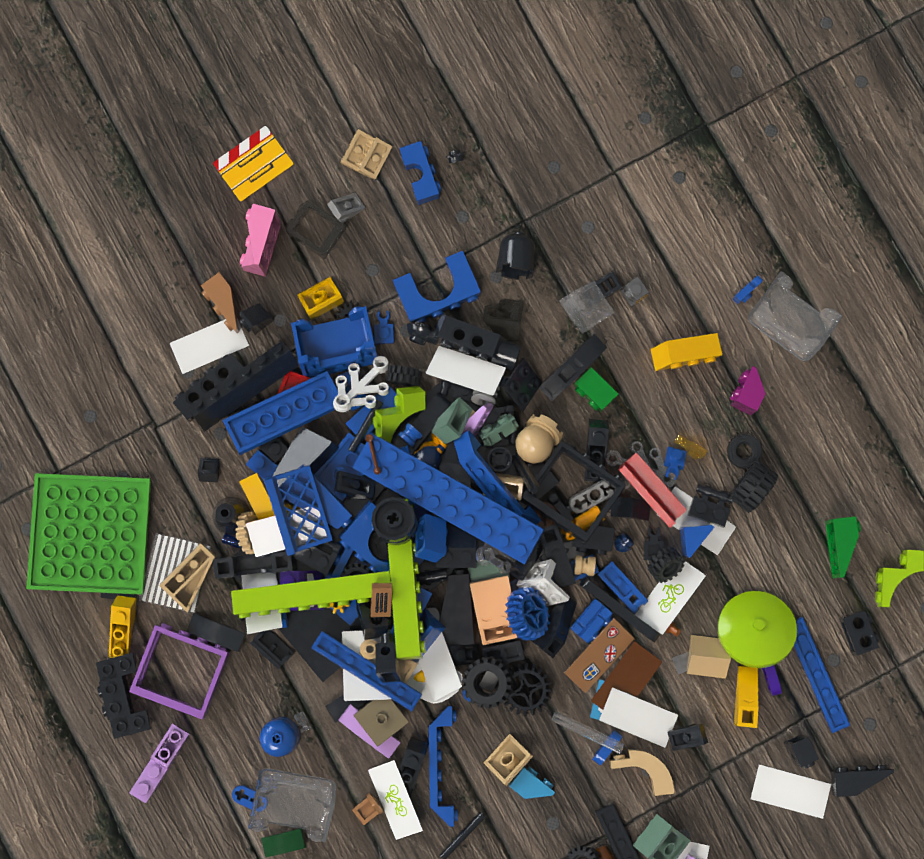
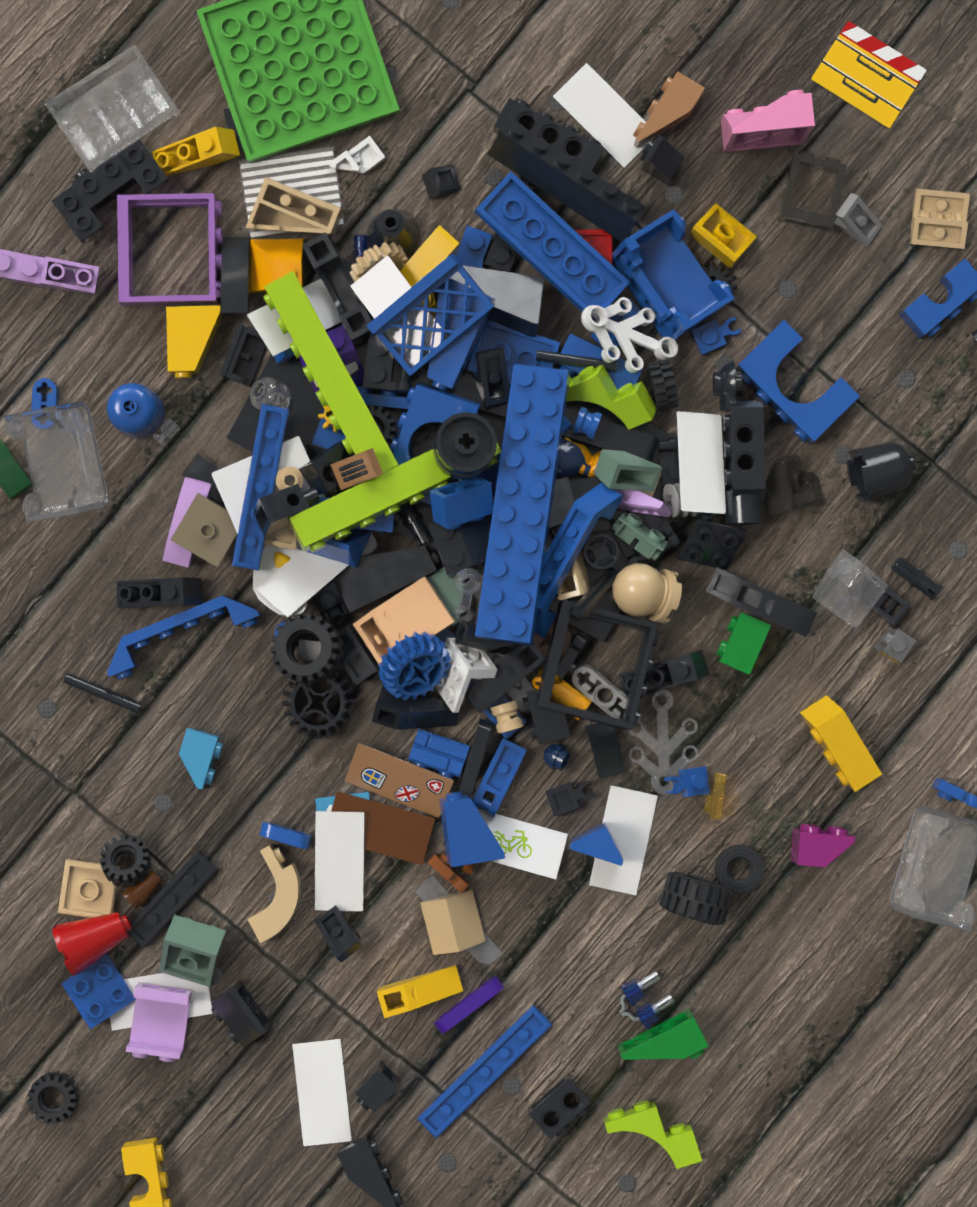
camera: 70 degrees right, 5 degrees up
medium nougat tile [352,793,384,825] -> none
reddish brown hinge [365,434,381,475] -> none
white sticker [368,760,423,840] -> none
tan slope [484,734,533,786] -> none
clear axle [552,712,624,753] -> none
panel [619,453,686,528] -> none
black tyre [647,546,685,583] -> none
black plate [687,484,733,528] -> none
lime dish [718,591,797,668] -> none
none -> clear slope [45,44,180,172]
none -> yellow slope [166,305,223,379]
none -> black slope [211,980,272,1047]
none -> light orange slope [250,238,304,293]
none -> clear head [250,377,290,411]
none -> white slope [329,135,387,174]
none -> dark orange plate [427,852,469,893]
none -> blue slope [439,792,505,867]
none -> piece [619,971,675,1029]
none -> black axle [891,557,942,600]

